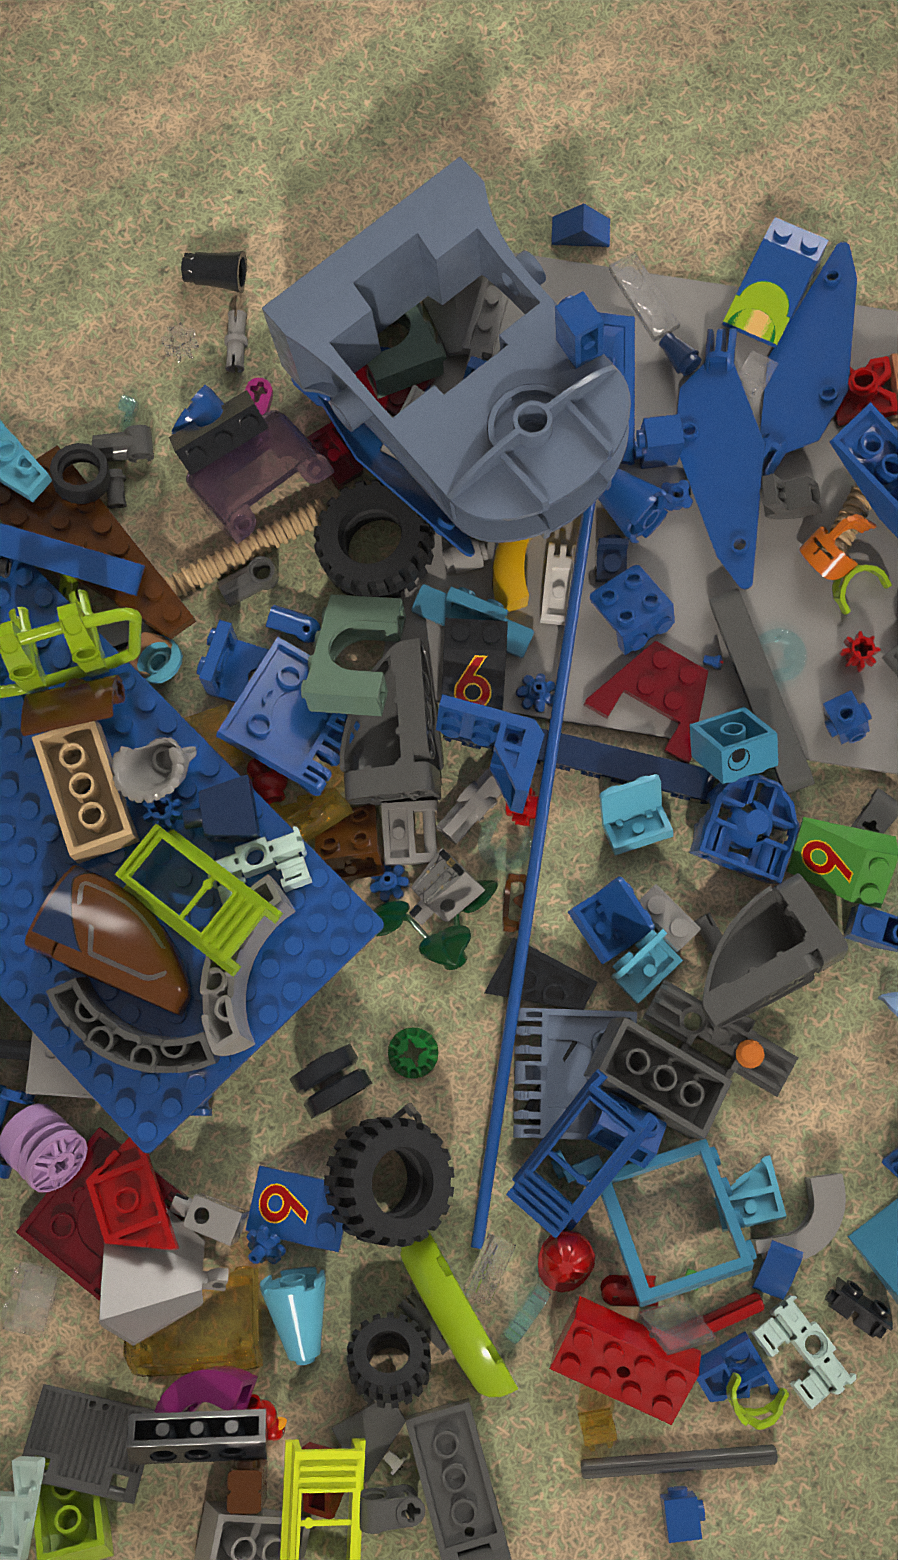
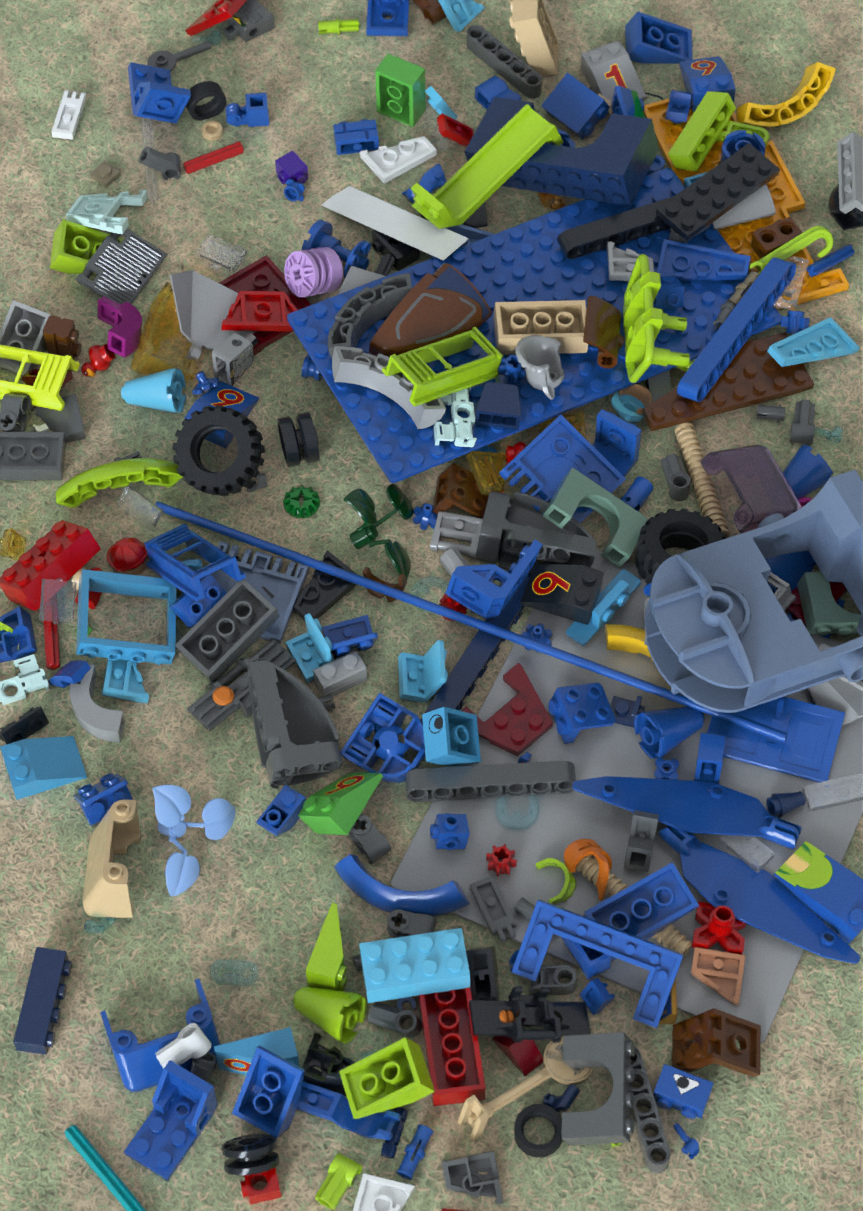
camera: 110 degrees right, 20 degrees down
black tyre [50,443,111,504] -> none
black brick [126,1409,267,1465] -> none
black arch [169,390,269,476] -> none
black tyre [346,1312,431,1409] -> none
light grey torso [409,848,485,925] -> none
clear light blue beam [502,1283,551,1345] -> none
white hinge [540,542,577,626] -> none
blue brick [555,291,604,369] -> none

